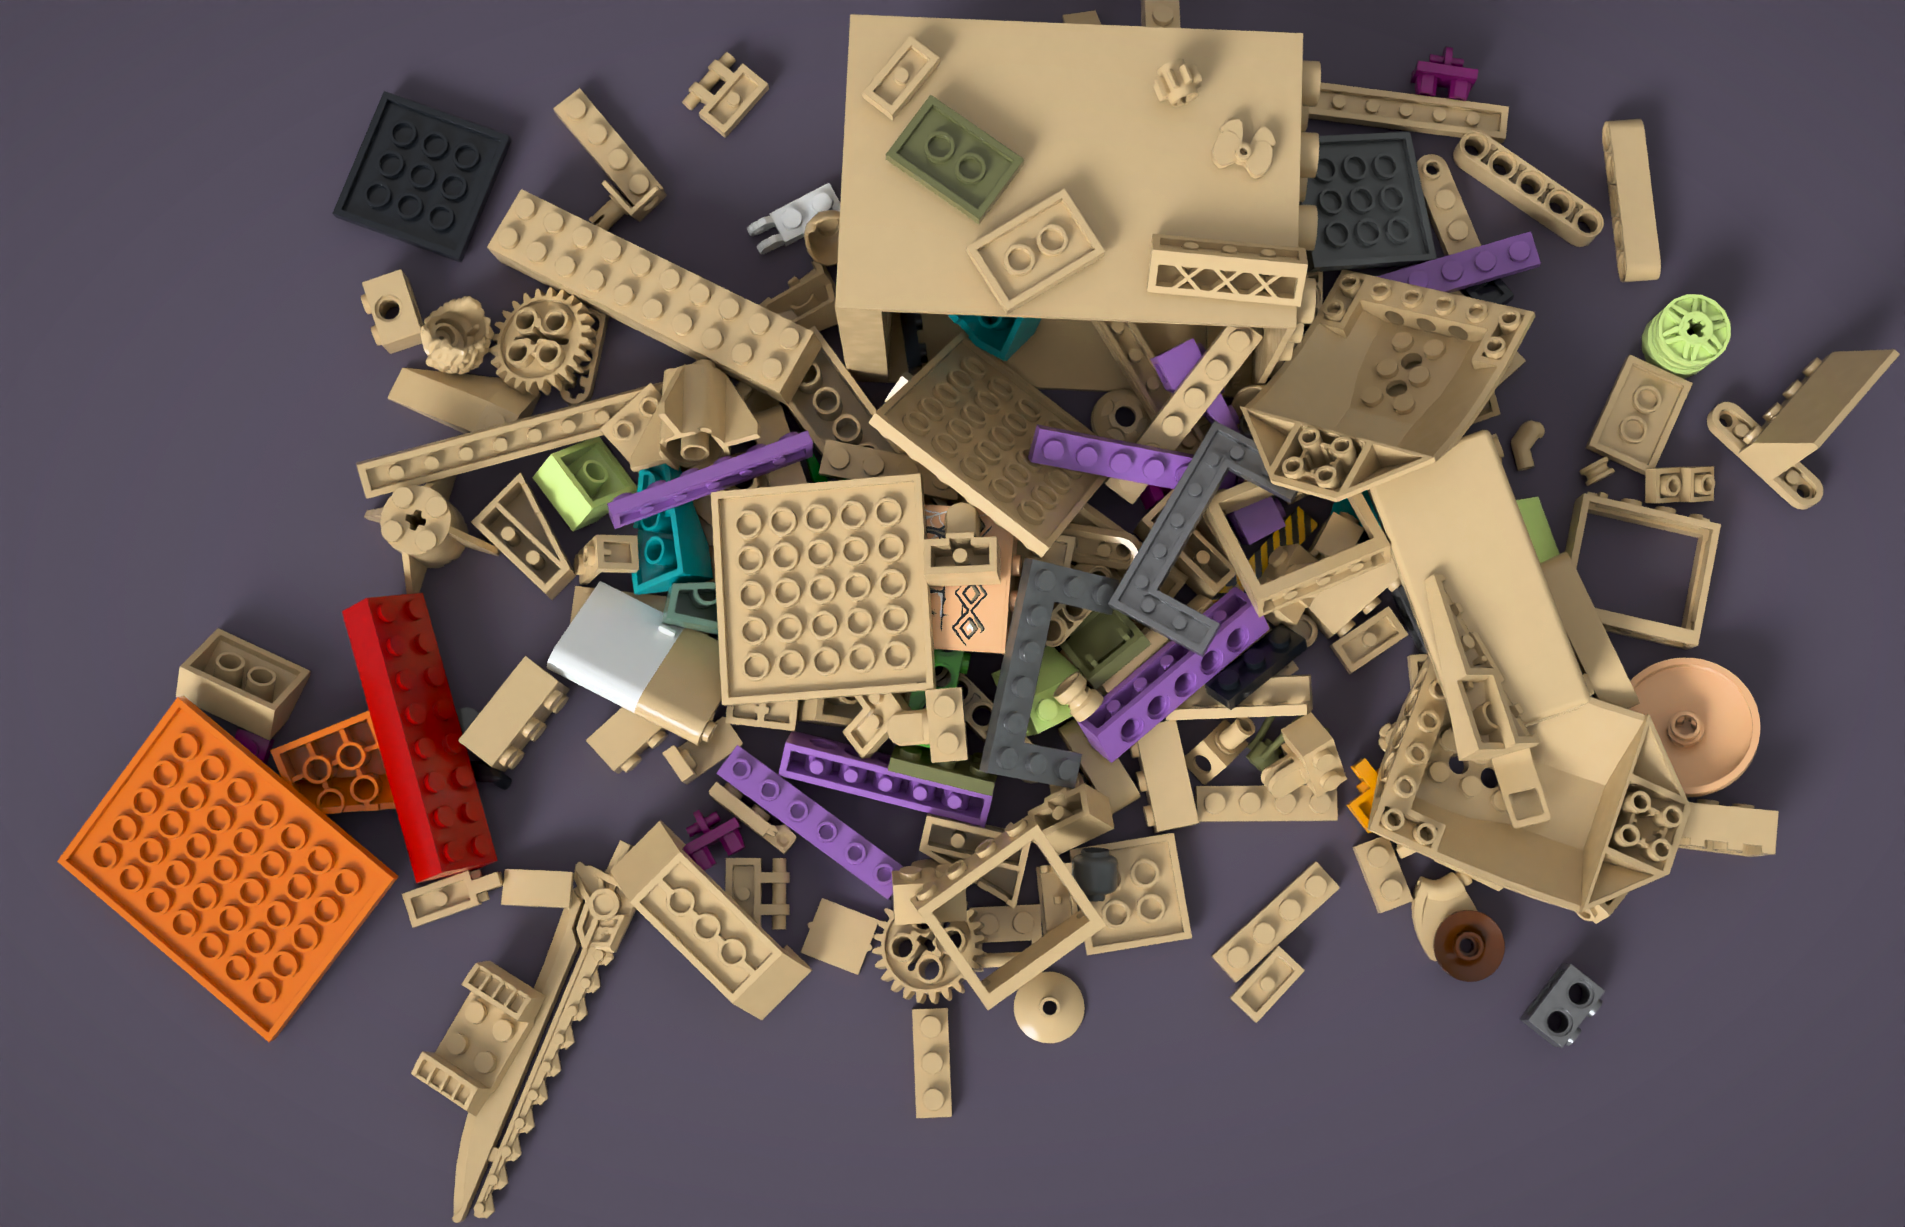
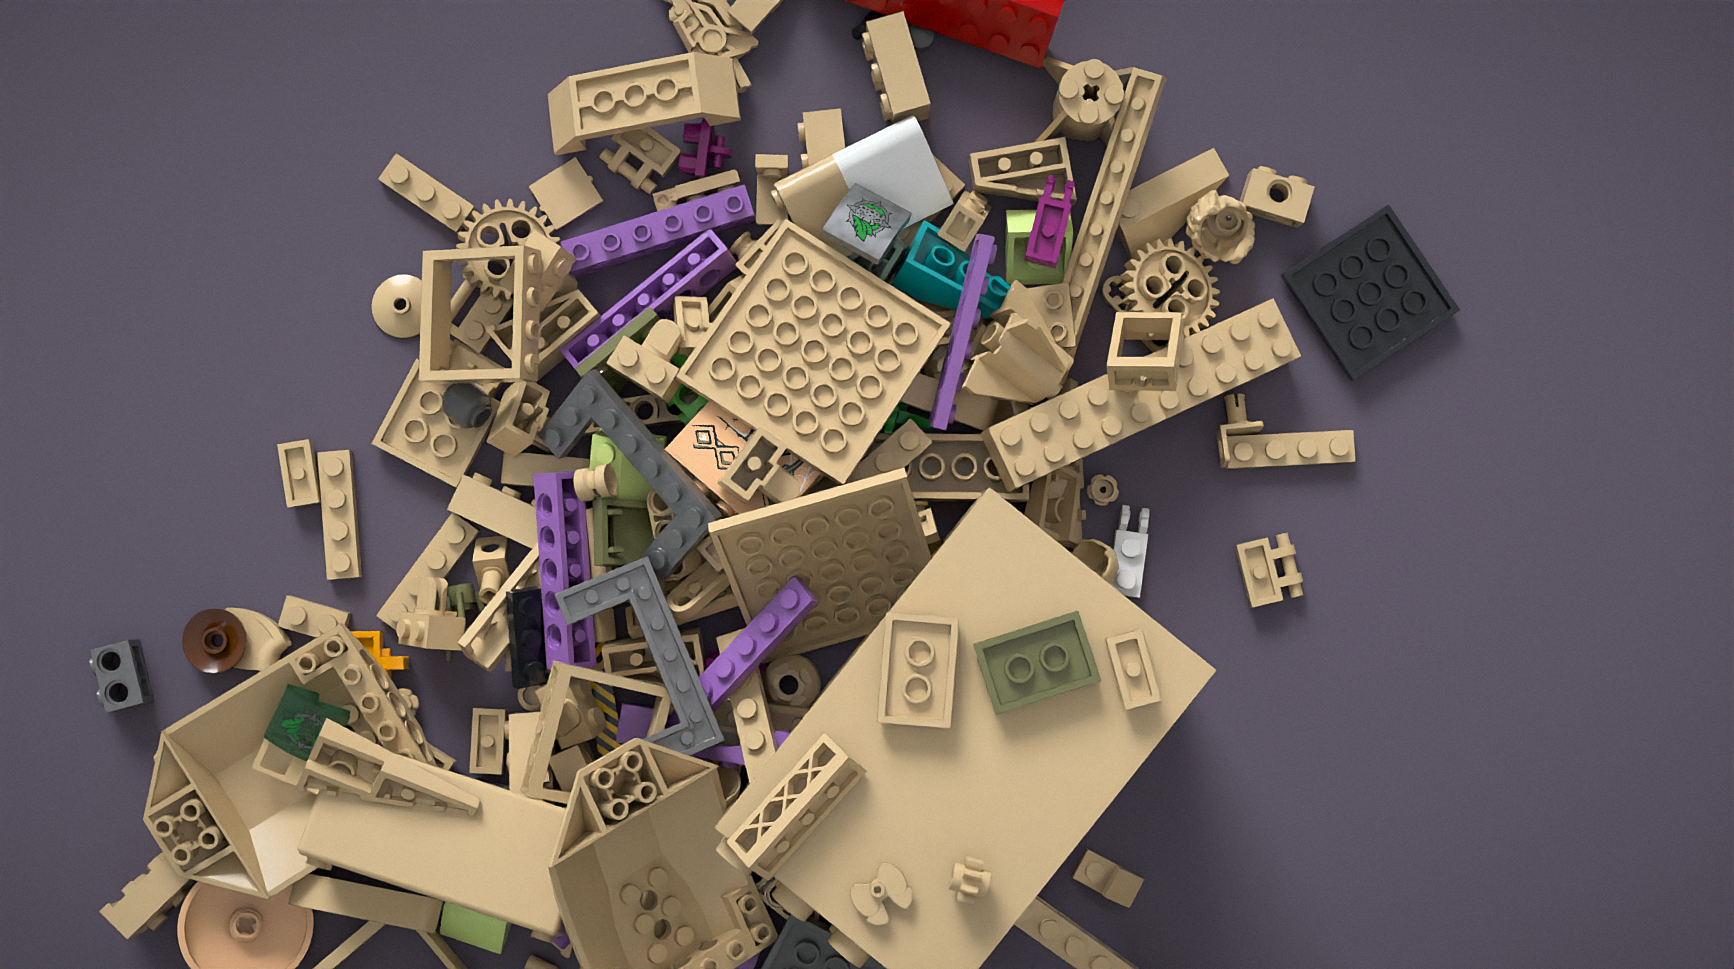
camera: 130 degrees right, 5 degrees up
none -> clear green slope [264,684,350,762]
none -> tan bush [729,231,758,261]
none -> flat silver slope [821,183,912,265]
none -> magenta hinge [1024,175,1075,268]
none -> tan plate [1087,474,1119,506]
none -> tan window [1107,312,1184,391]

